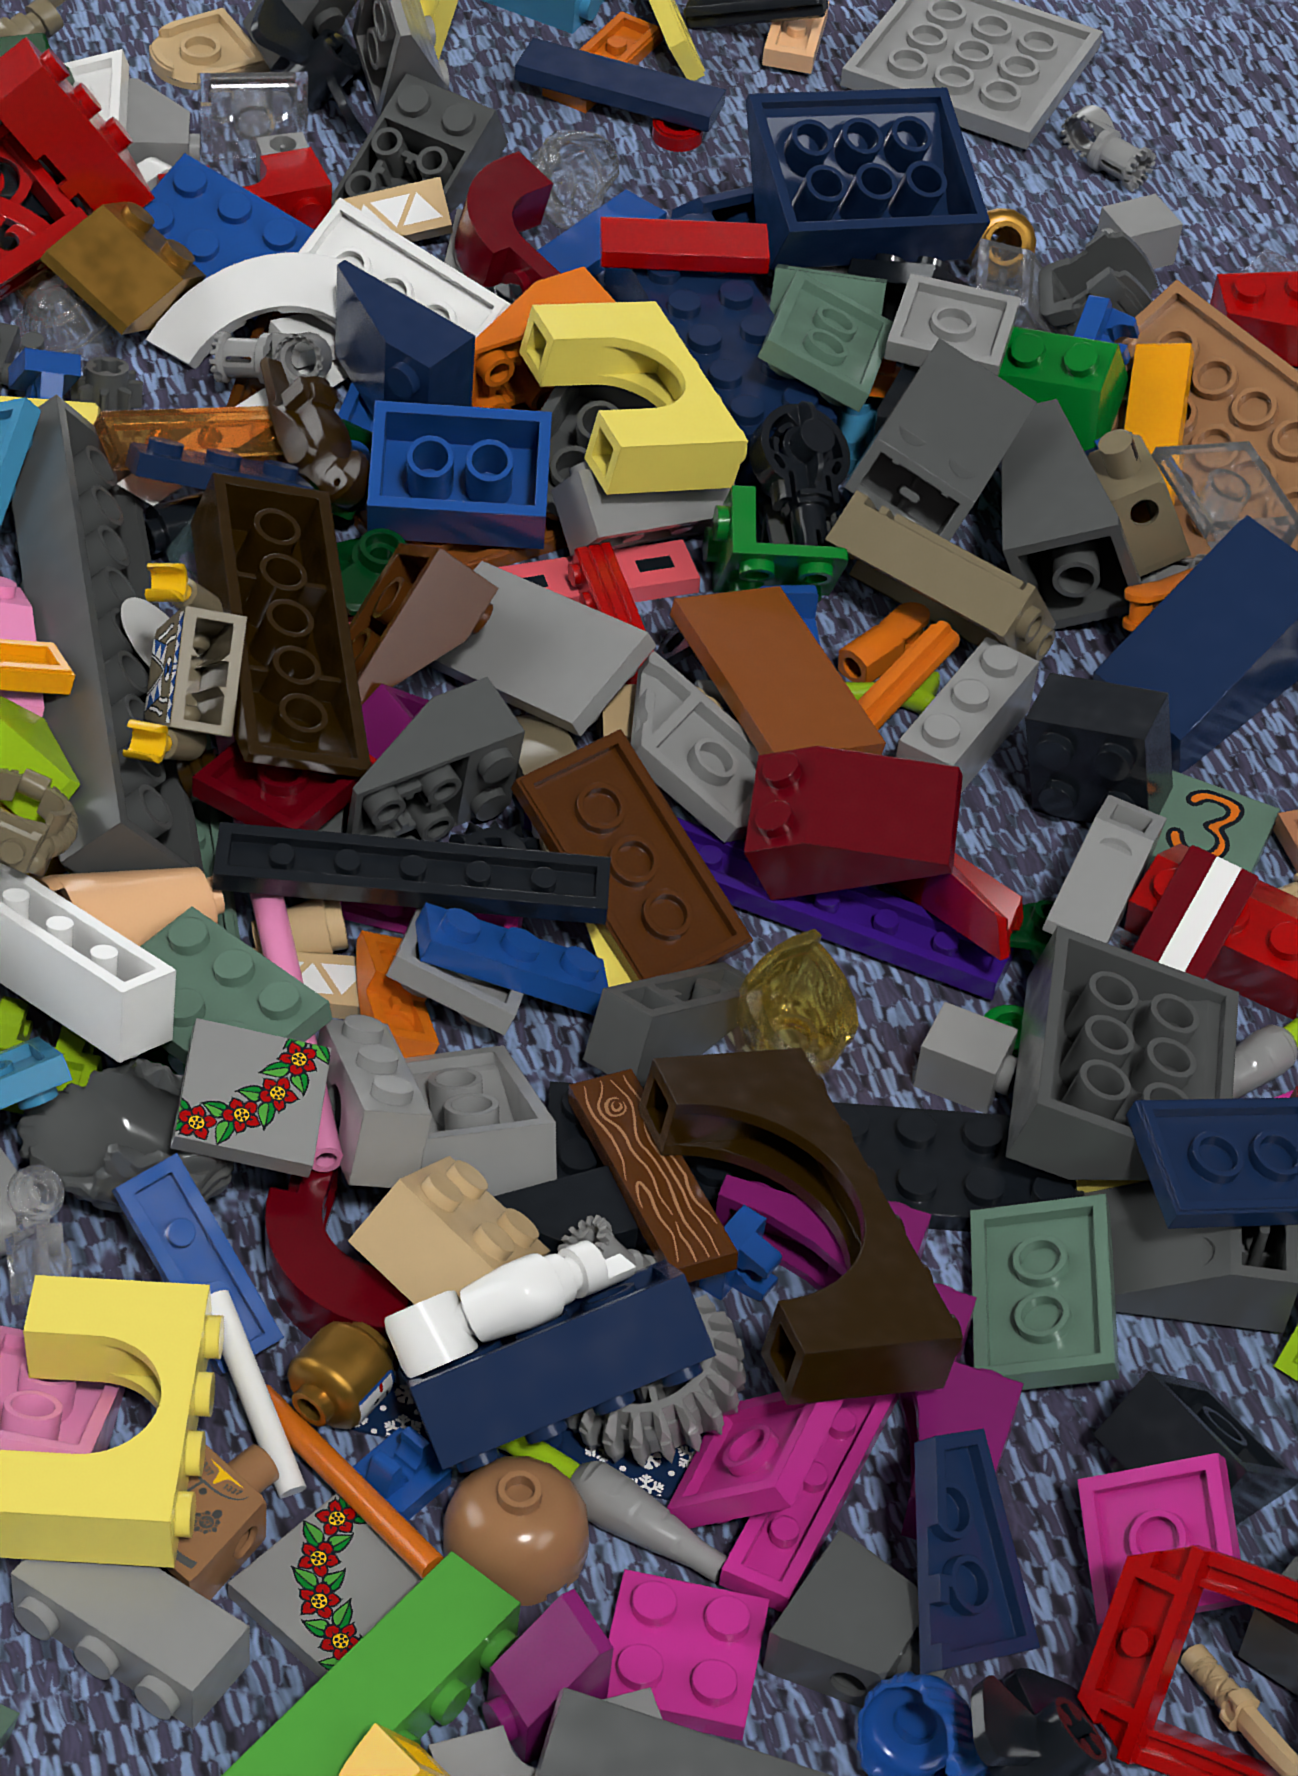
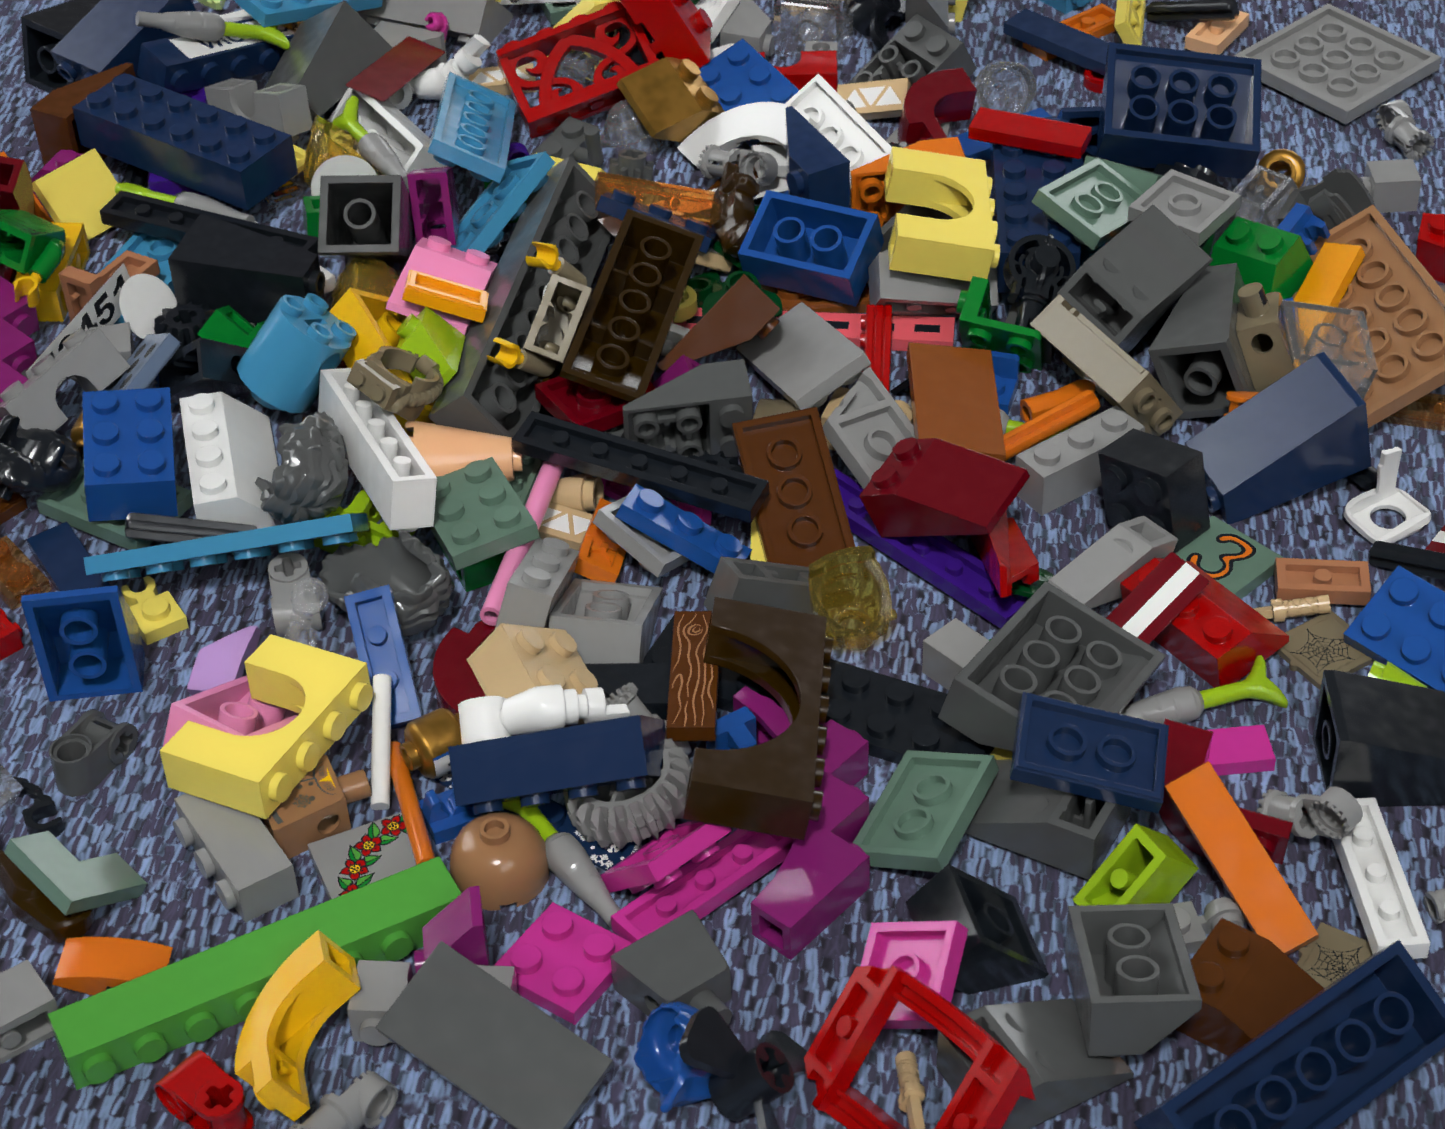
camera: 30 degrees right, 5 degrees down
blue tile [8,348,81,399] -> none
light grey tile [170,1018,332,1178] -> none
dark blue wing [914,1428,1040,1674] -> none

